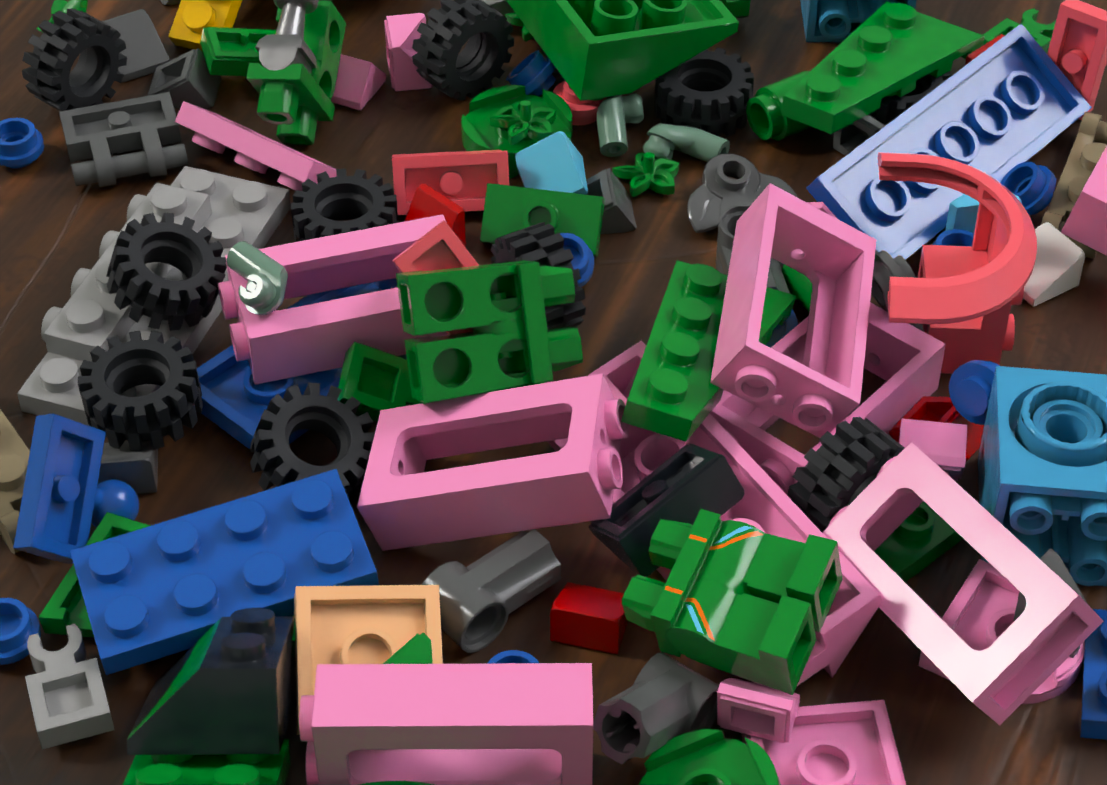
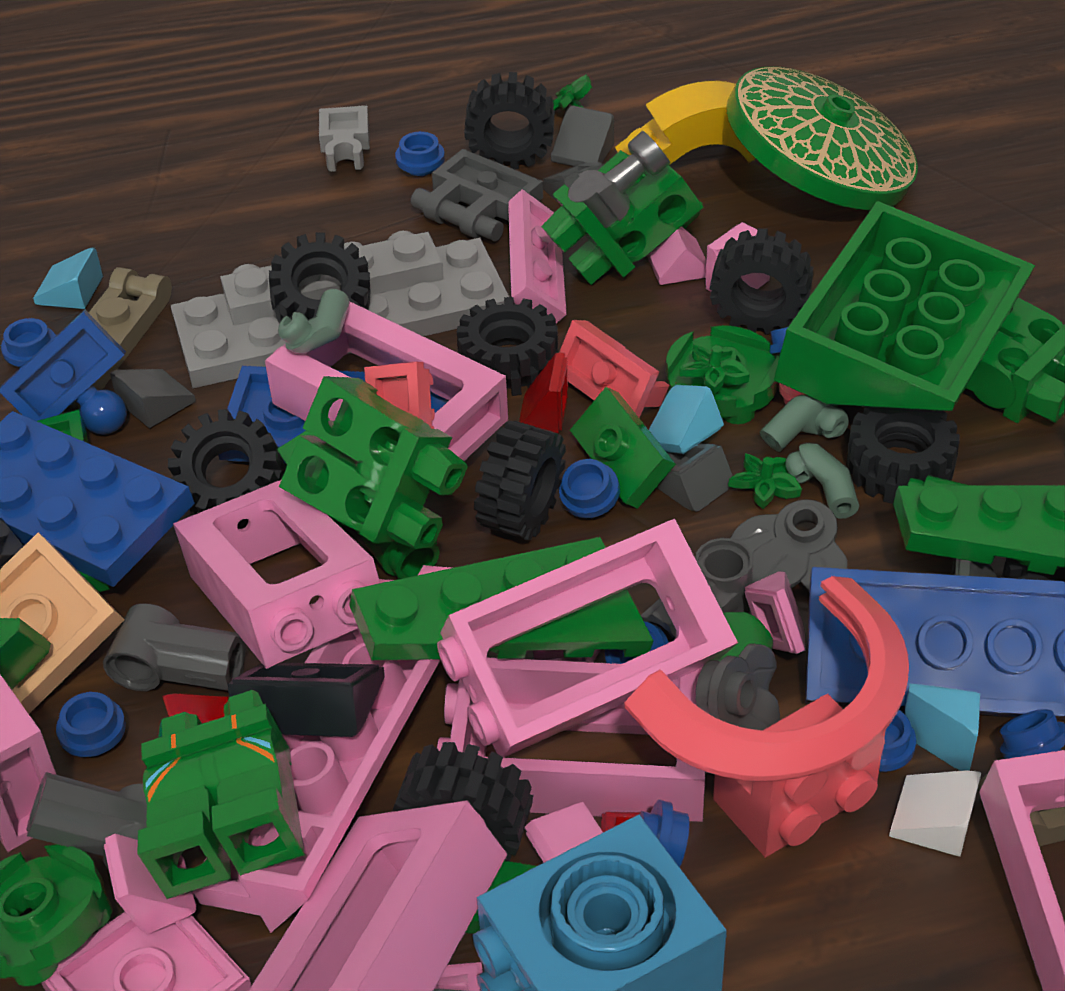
camera: 55 degrees right, 0 degrees up
black tyre [78,331,203,451] -> none

